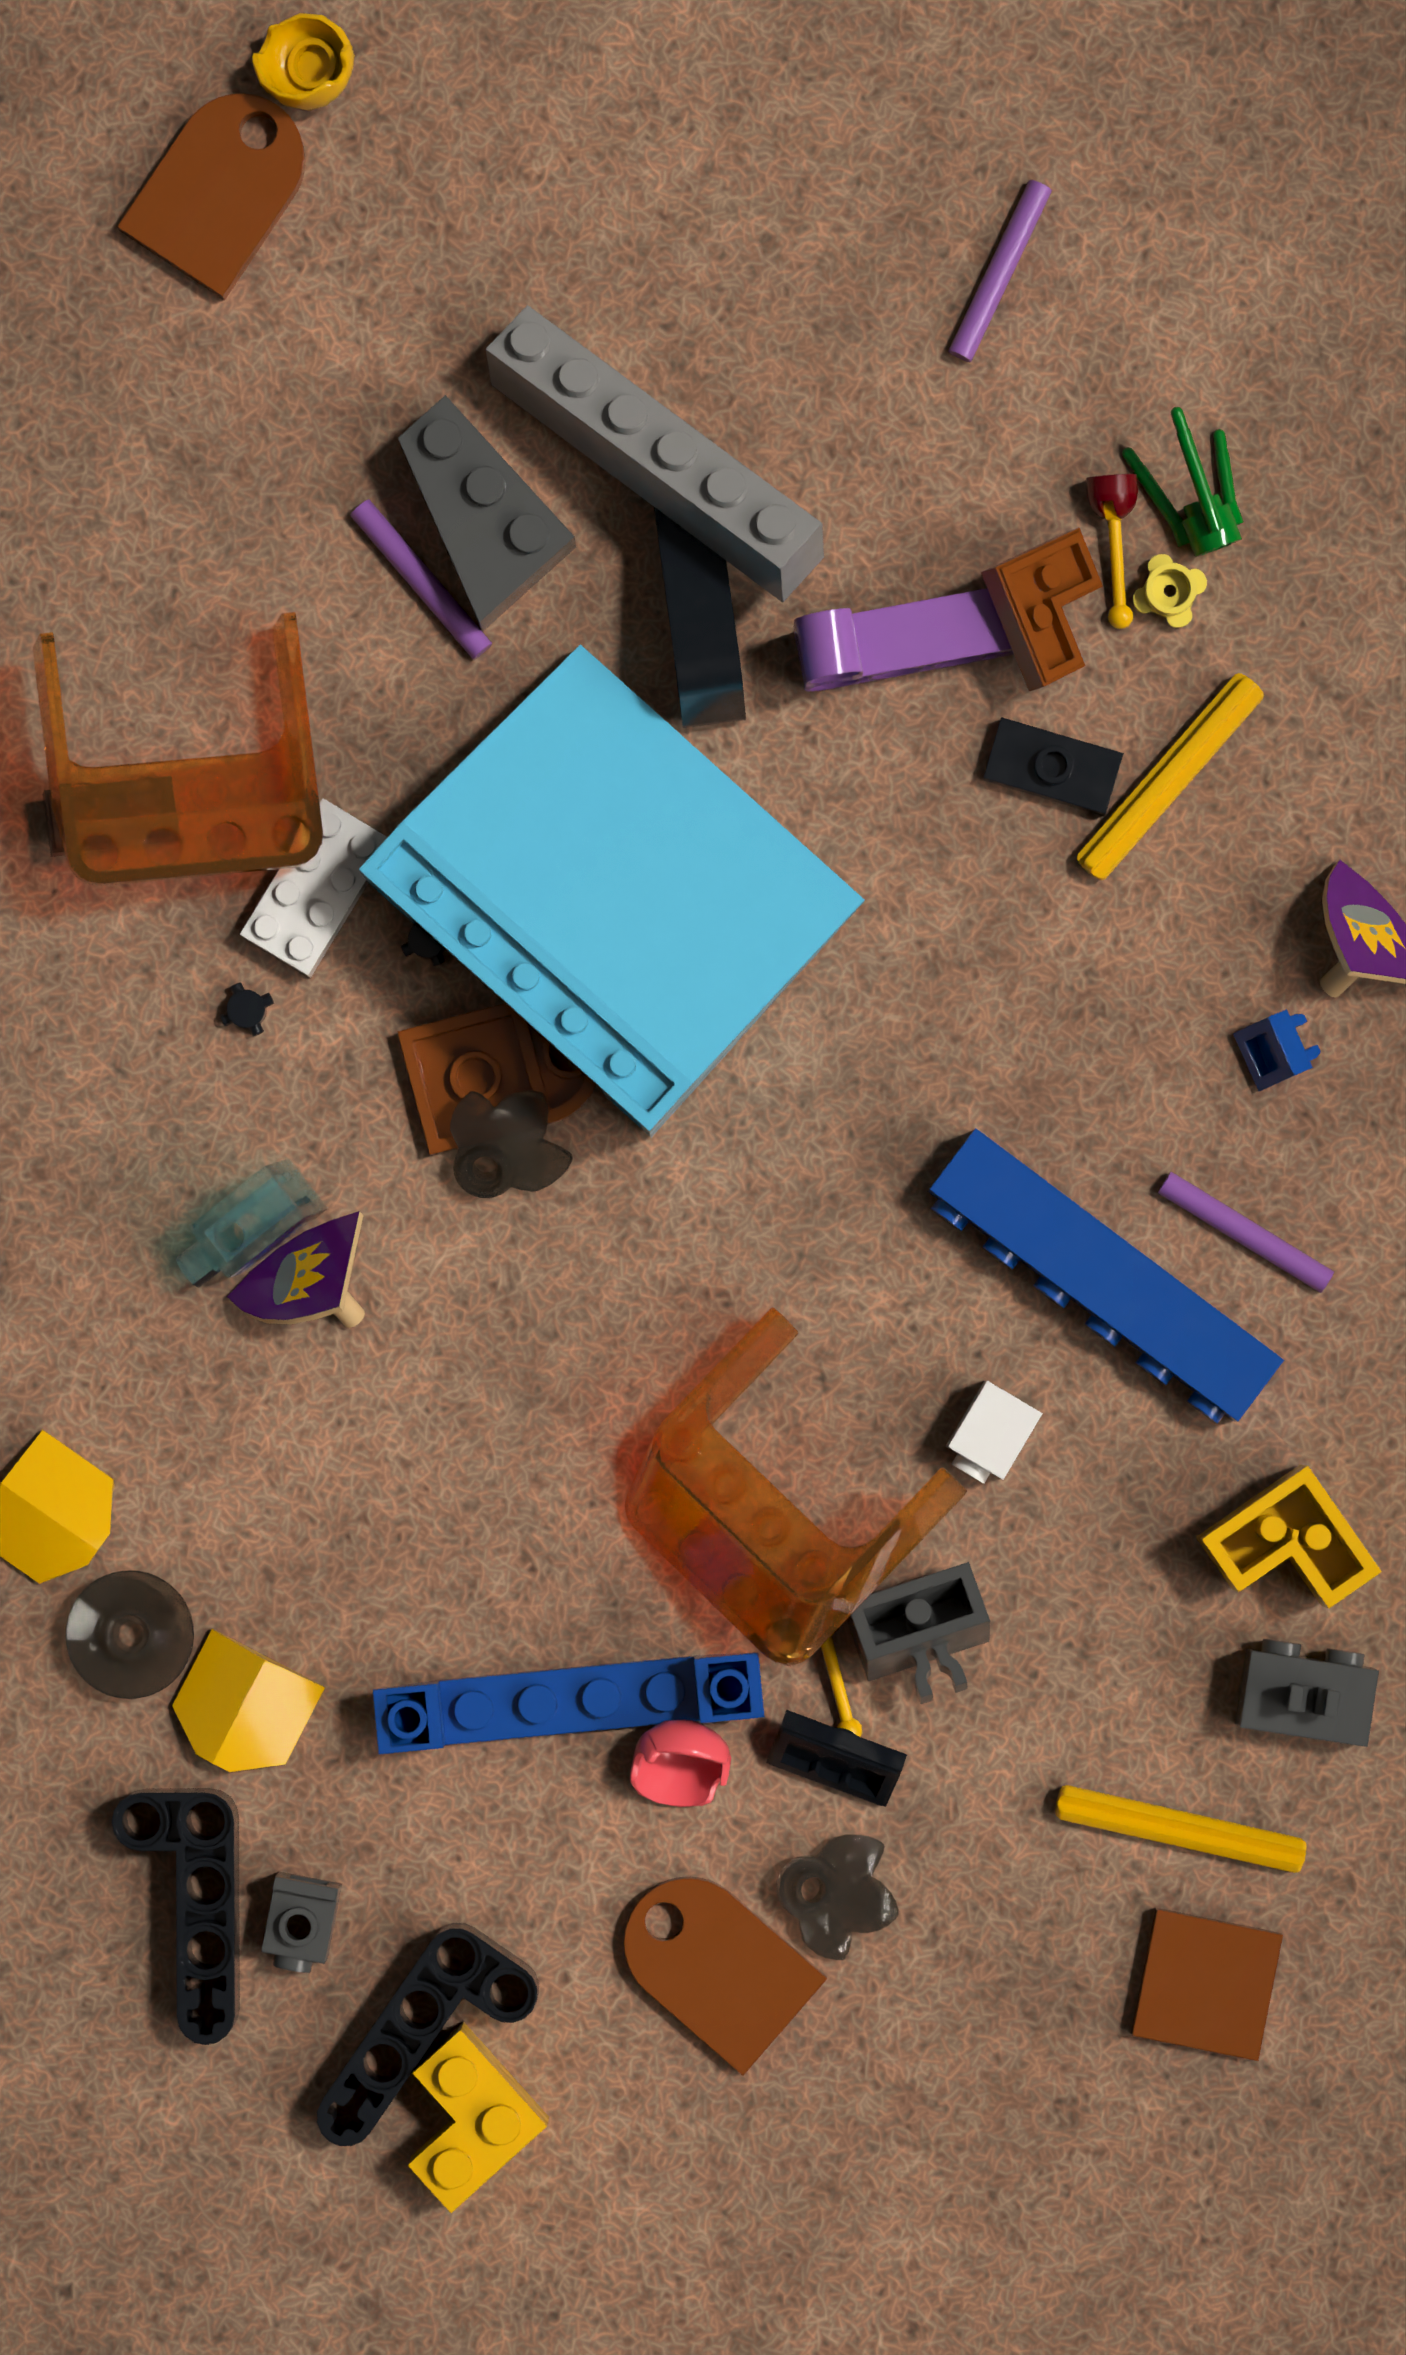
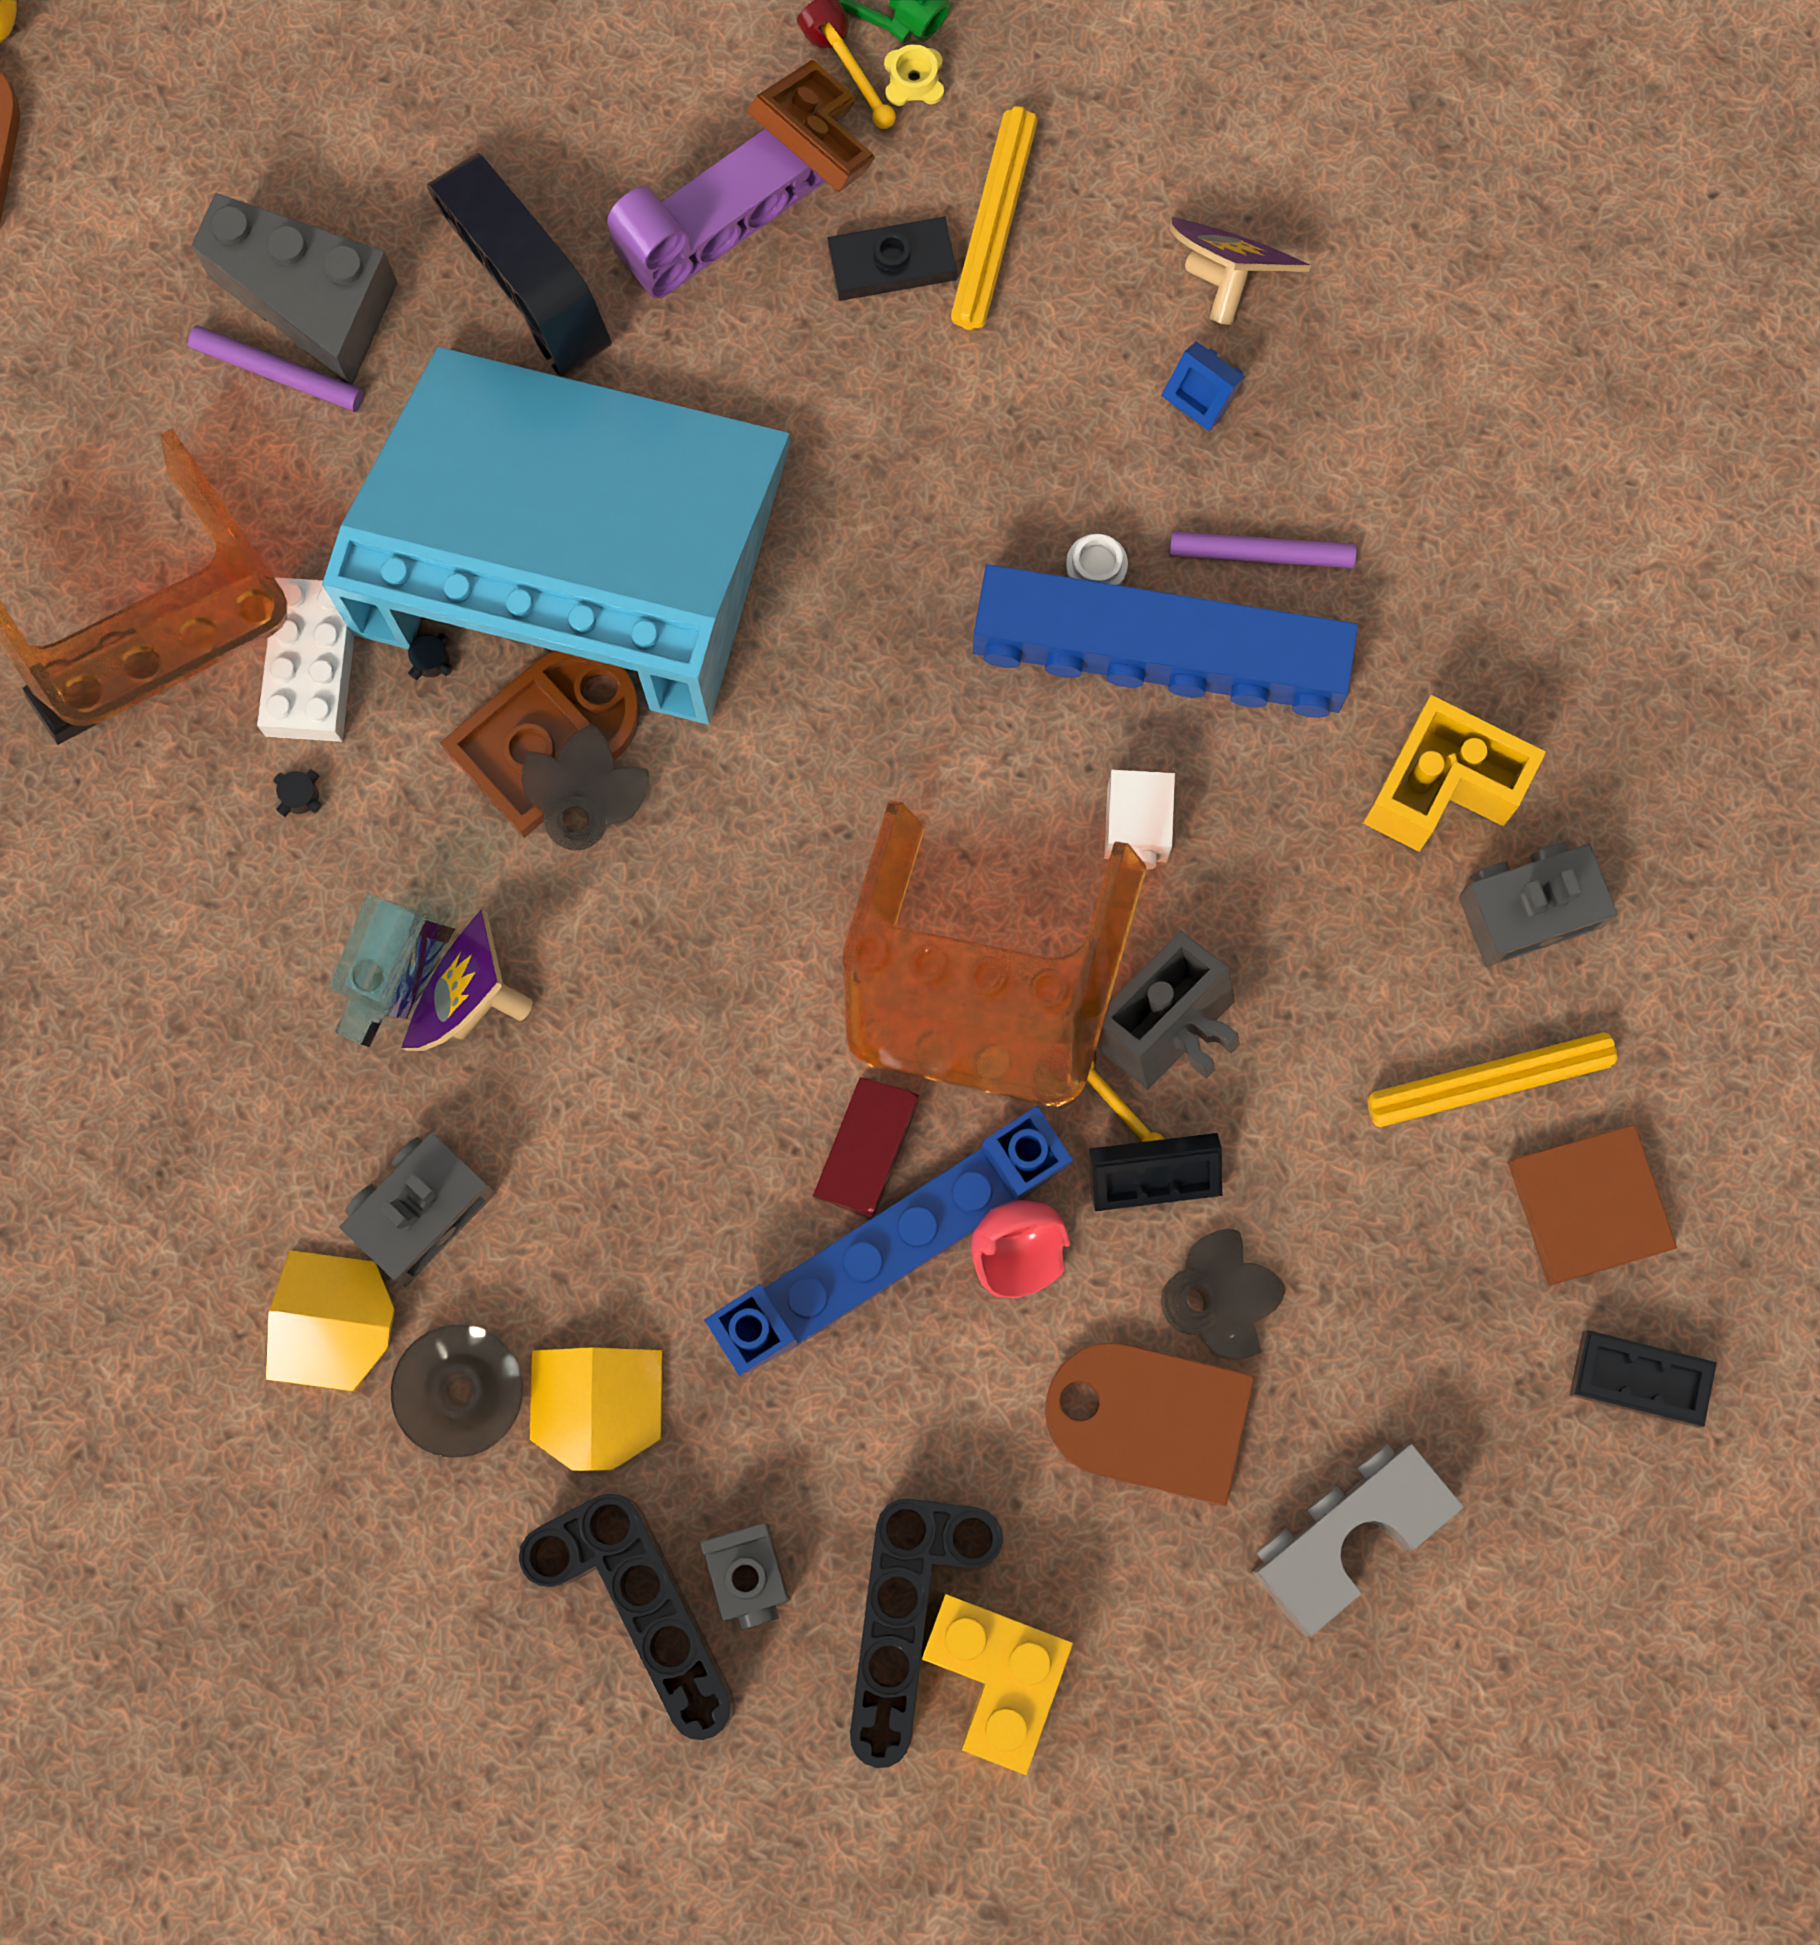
camera: 30 degrees left, 10 degrees down
light grey brick [486,305,824,603] -> none
none -> dark grey brick [339,1132,496,1287]
none -> dark red slope [813,1077,919,1219]
none -> white plate [1066,534,1128,585]
none -> light grey arch [1251,1443,1464,1637]
none -> black plate [1569,1330,1717,1428]

